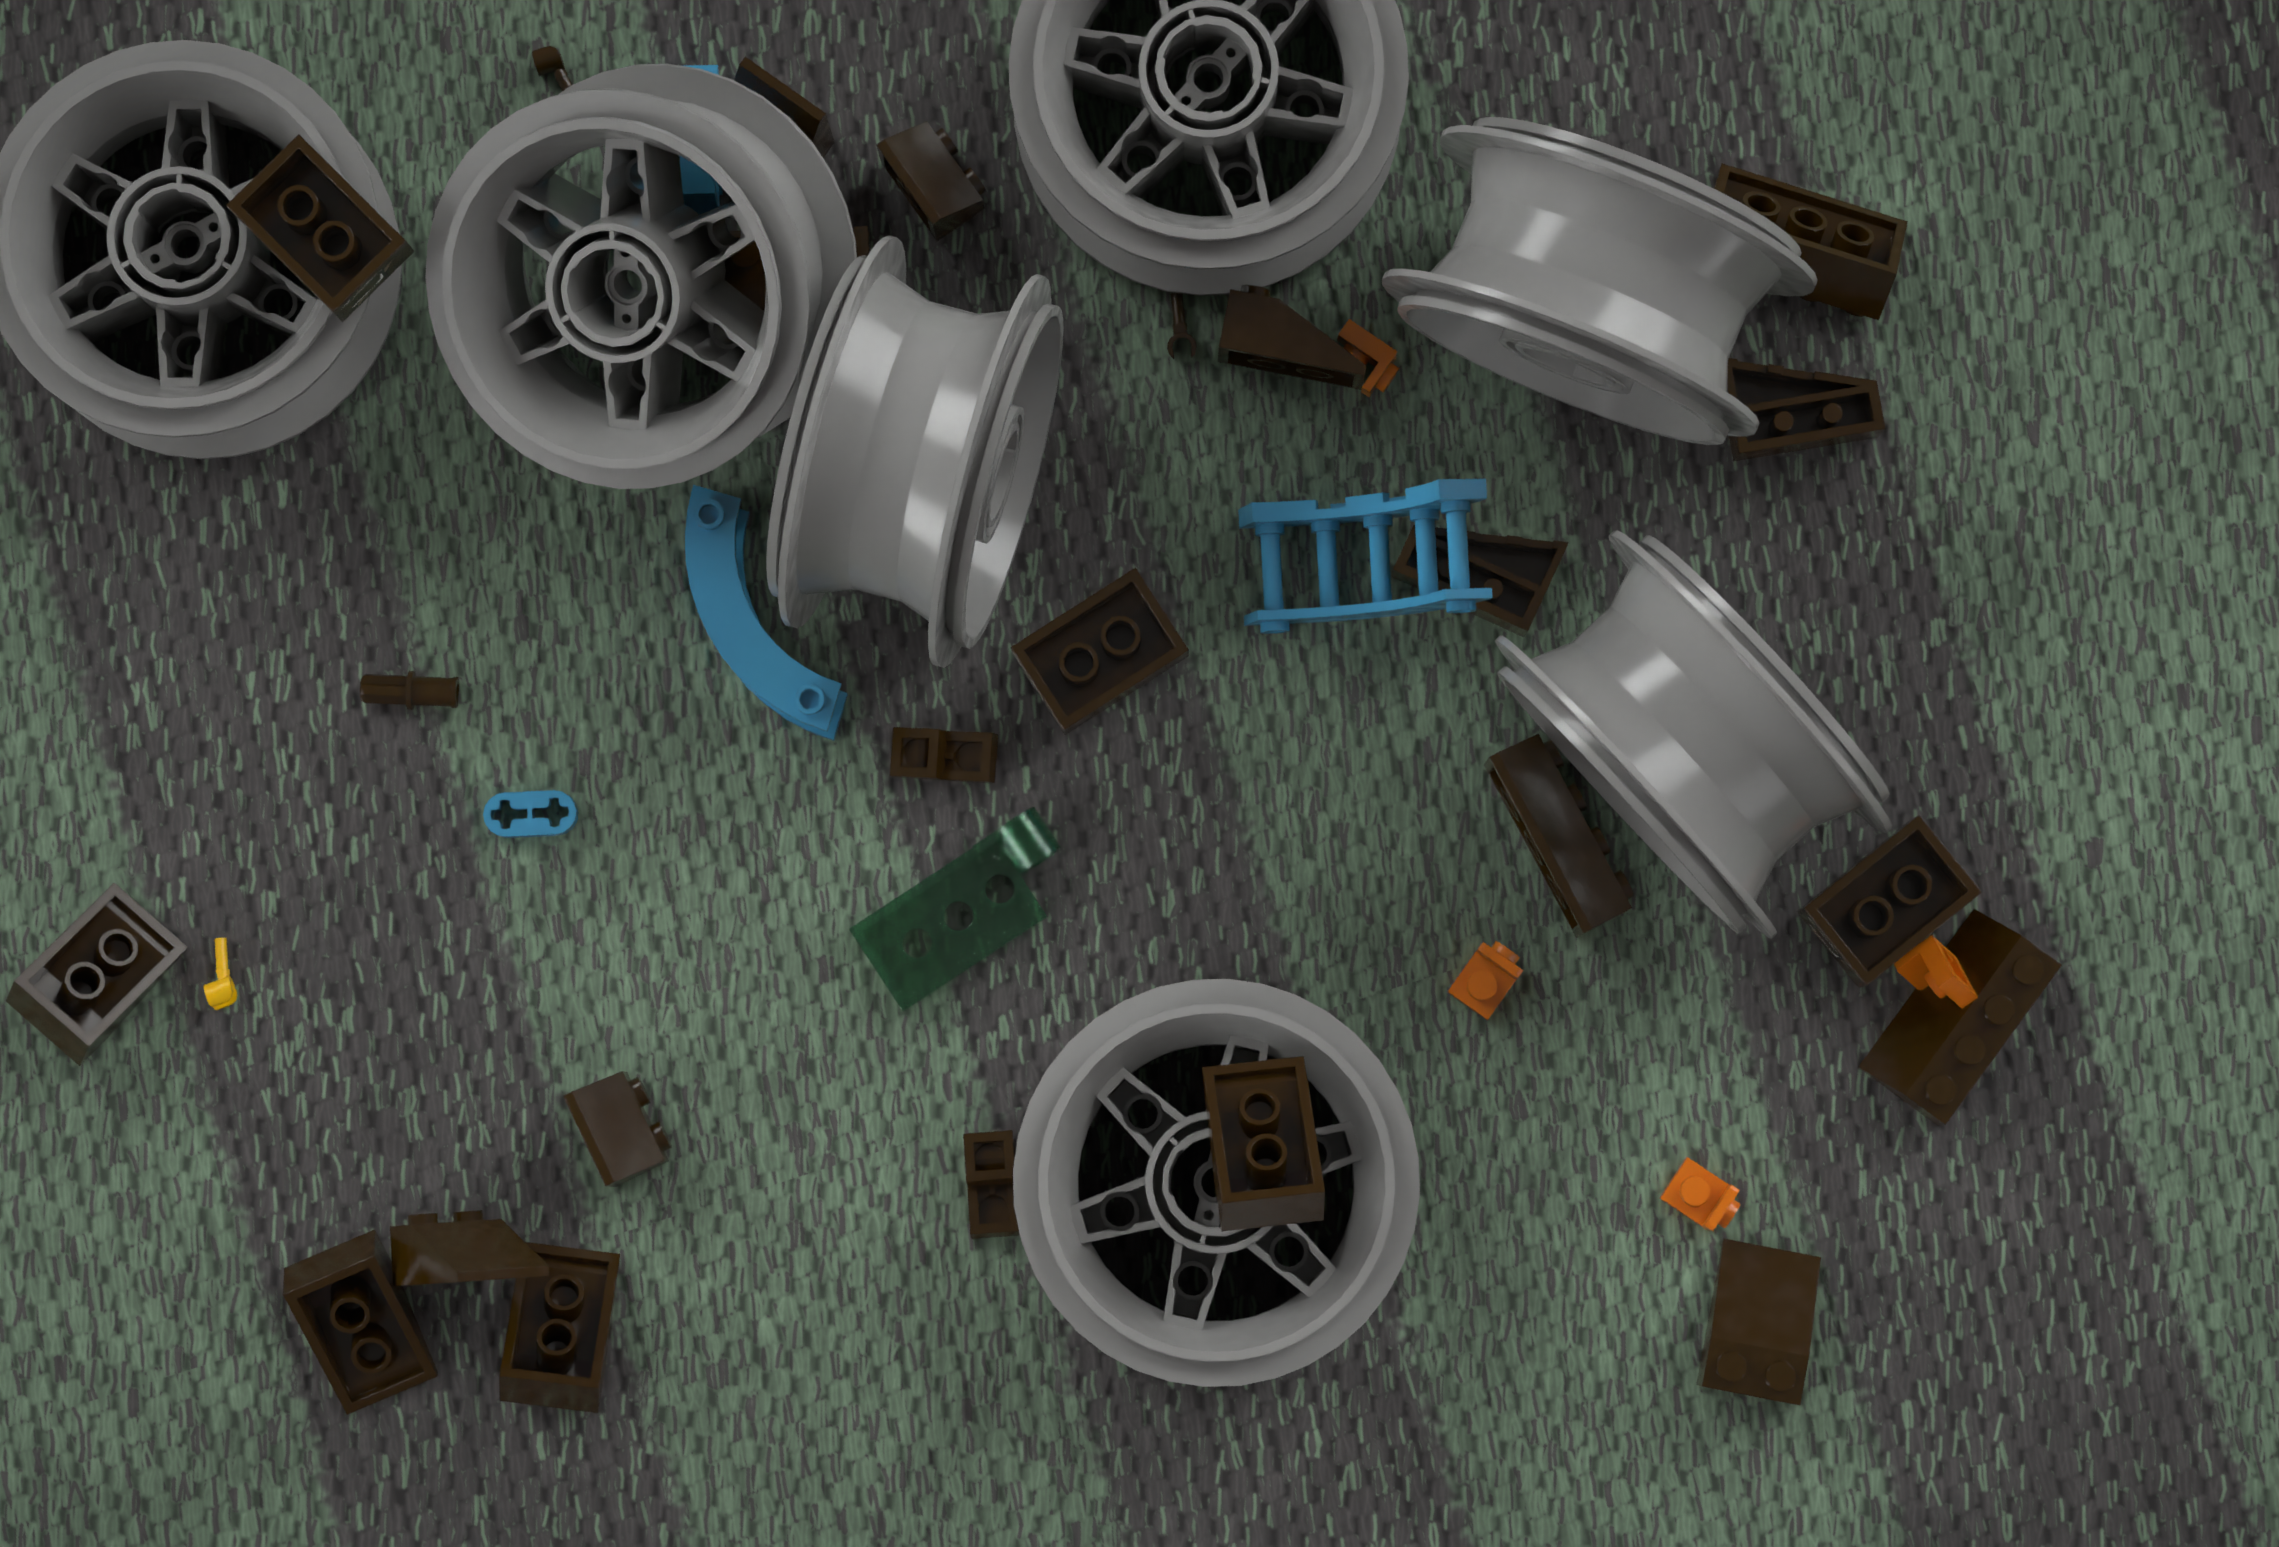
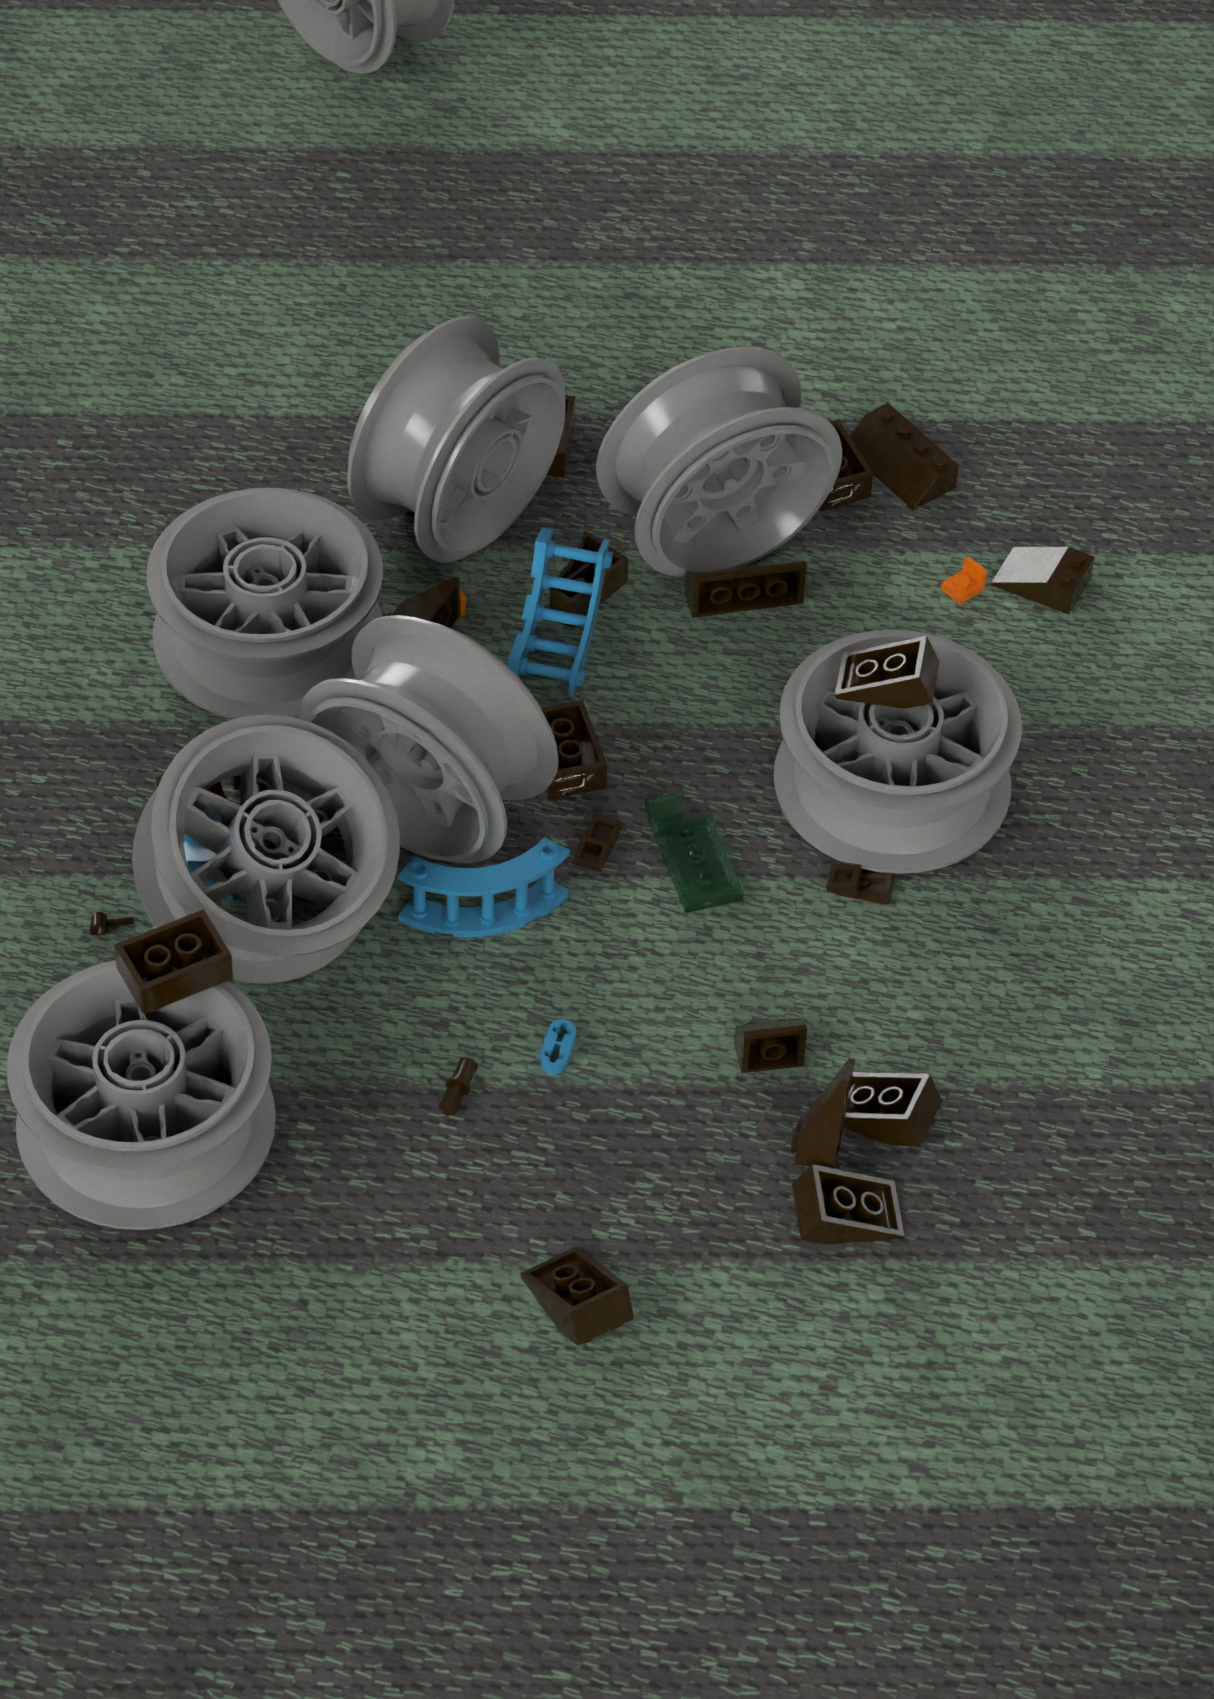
camera: 80 degrees left, 35 degrees down
yellow hand [203,938,237,1010] -> none
orange bracket [1447,941,1523,1020] -> none
orange bracket [1894,935,1978,1009] -> none

